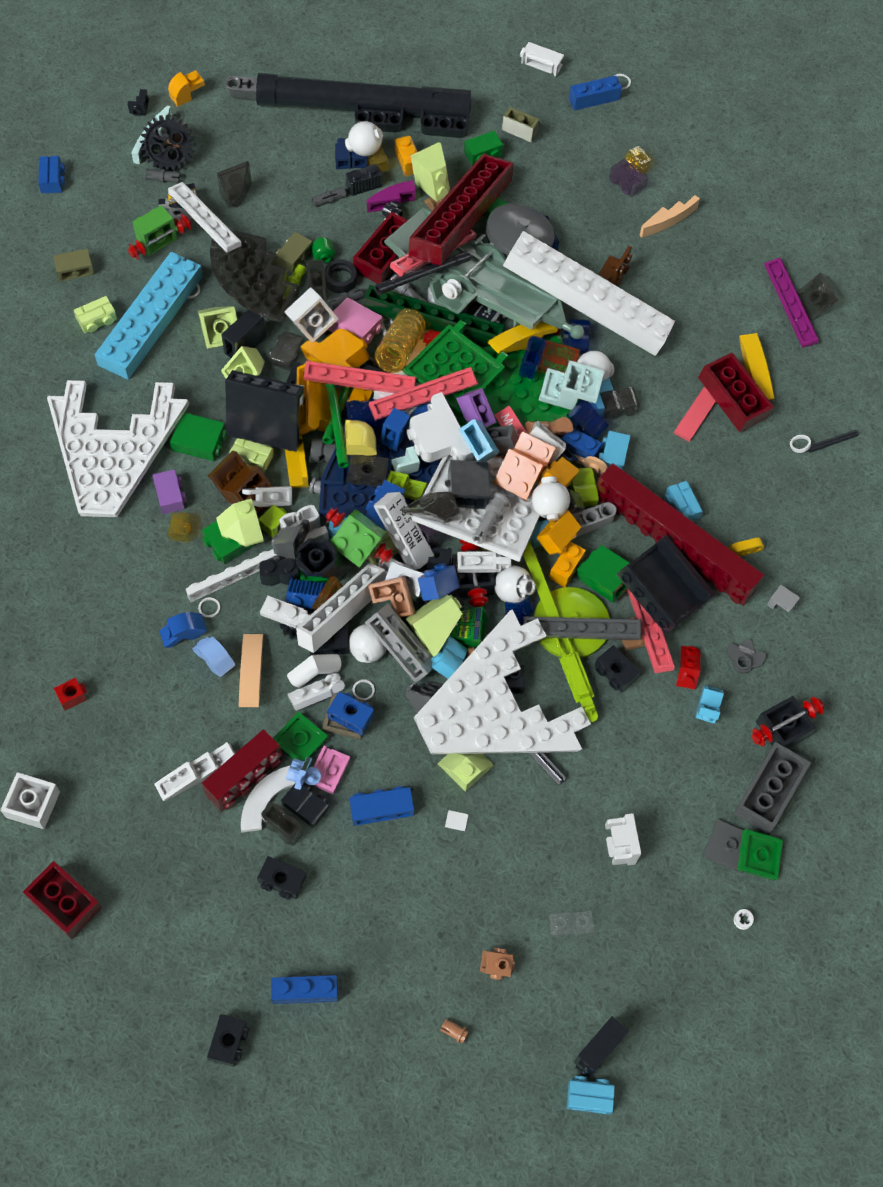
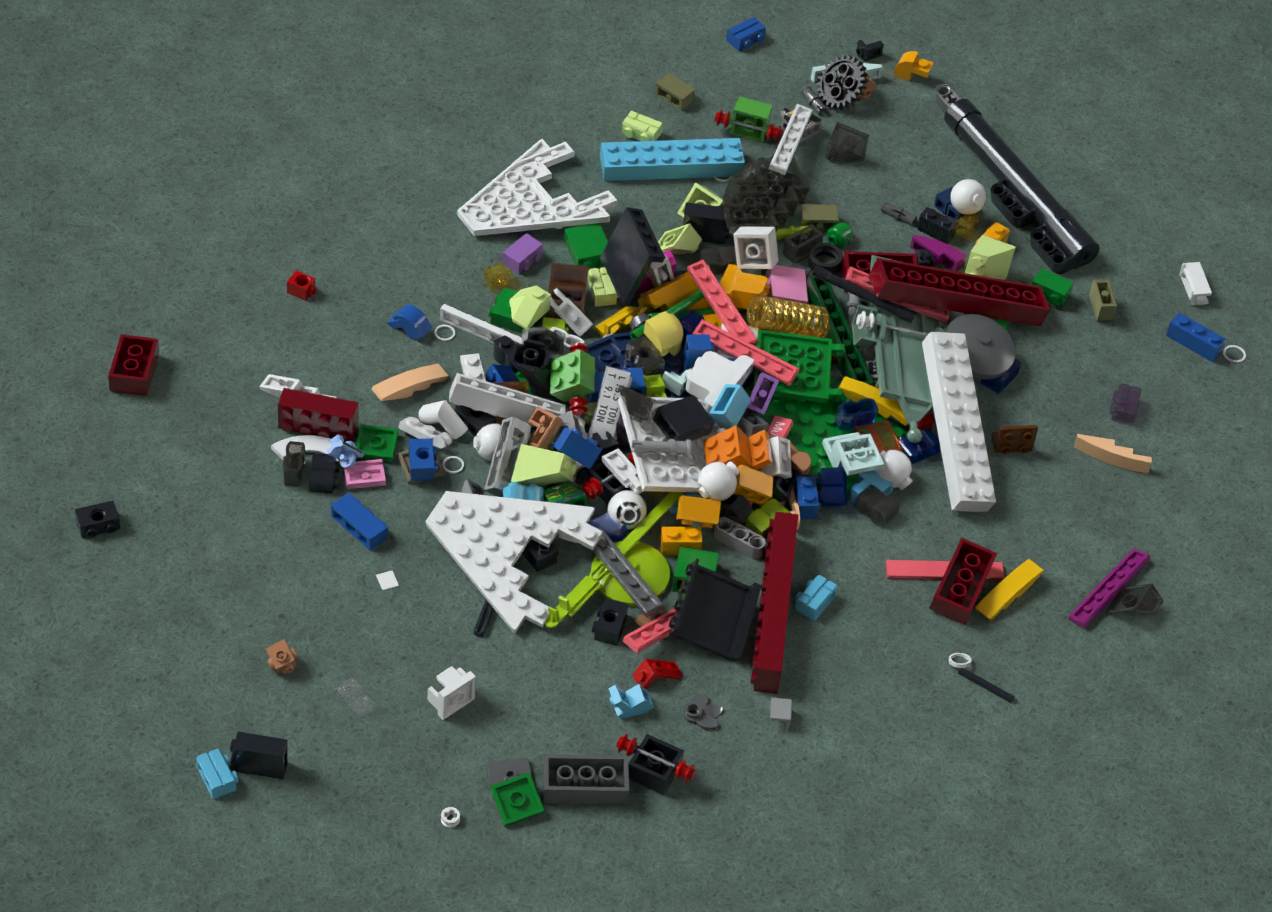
camera: 55 degrees right, 15 degrees down
white brick [0,772,60,829] -> none
light blue brick [192,637,235,677] -> none
black brick [257,856,307,900] -> none
blue brick [271,975,338,1004] -> none
yellowish green slope [438,754,494,792] -> none
nougat pin [440,1018,469,1043] -> none
medium azure brick [599,431,630,470] -> none
clear yellow brick [621,146,652,174] -> none
yellow beam [728,537,764,557] -> none

